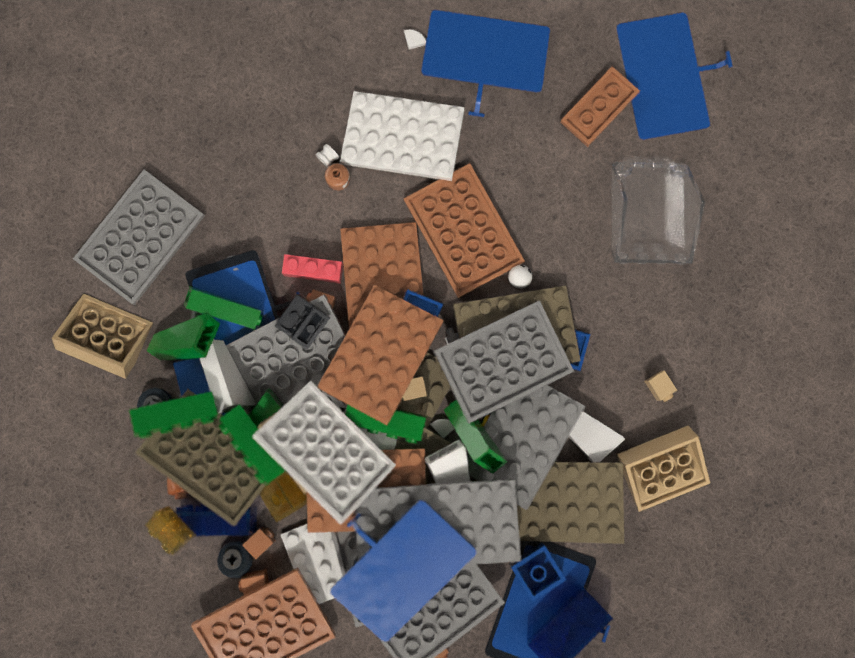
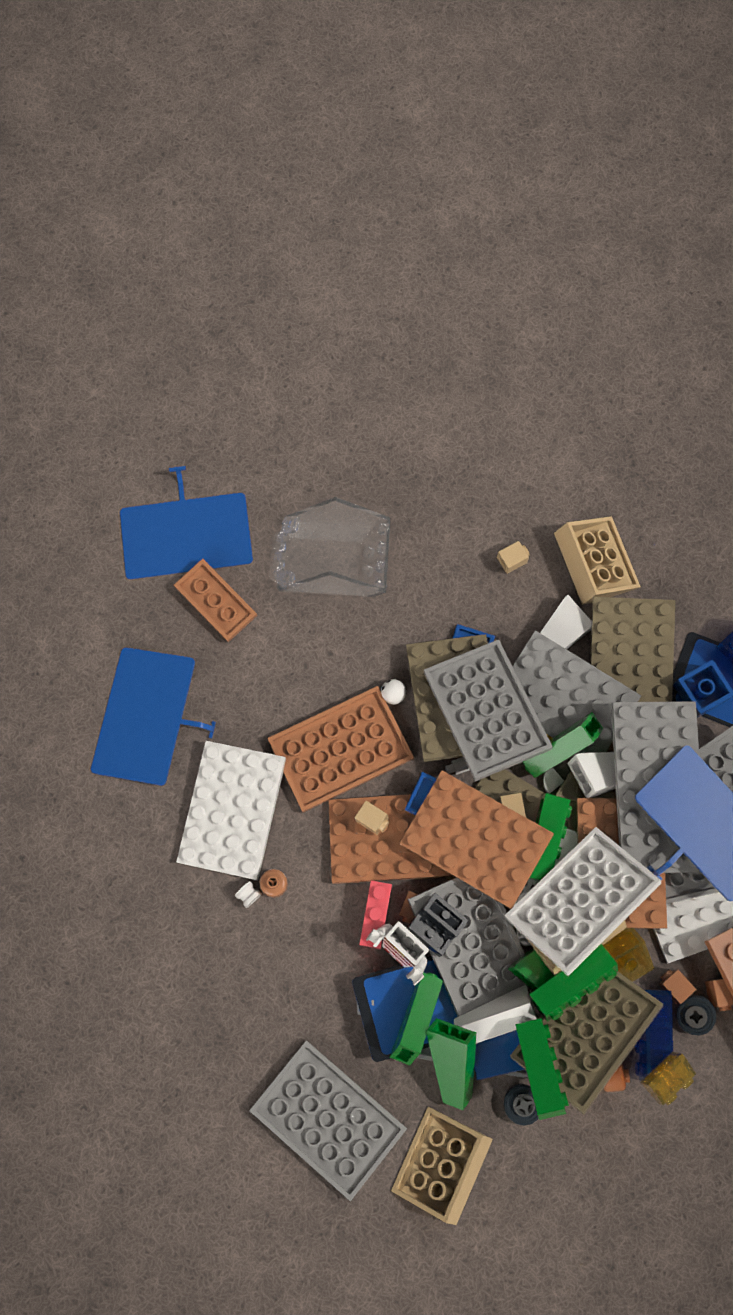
camera: 85 degrees left, 10 degrees down
white tile [404,30,426,49] -> none
none -> tan brick [355,801,389,835]
none -> white torso [366,921,429,985]

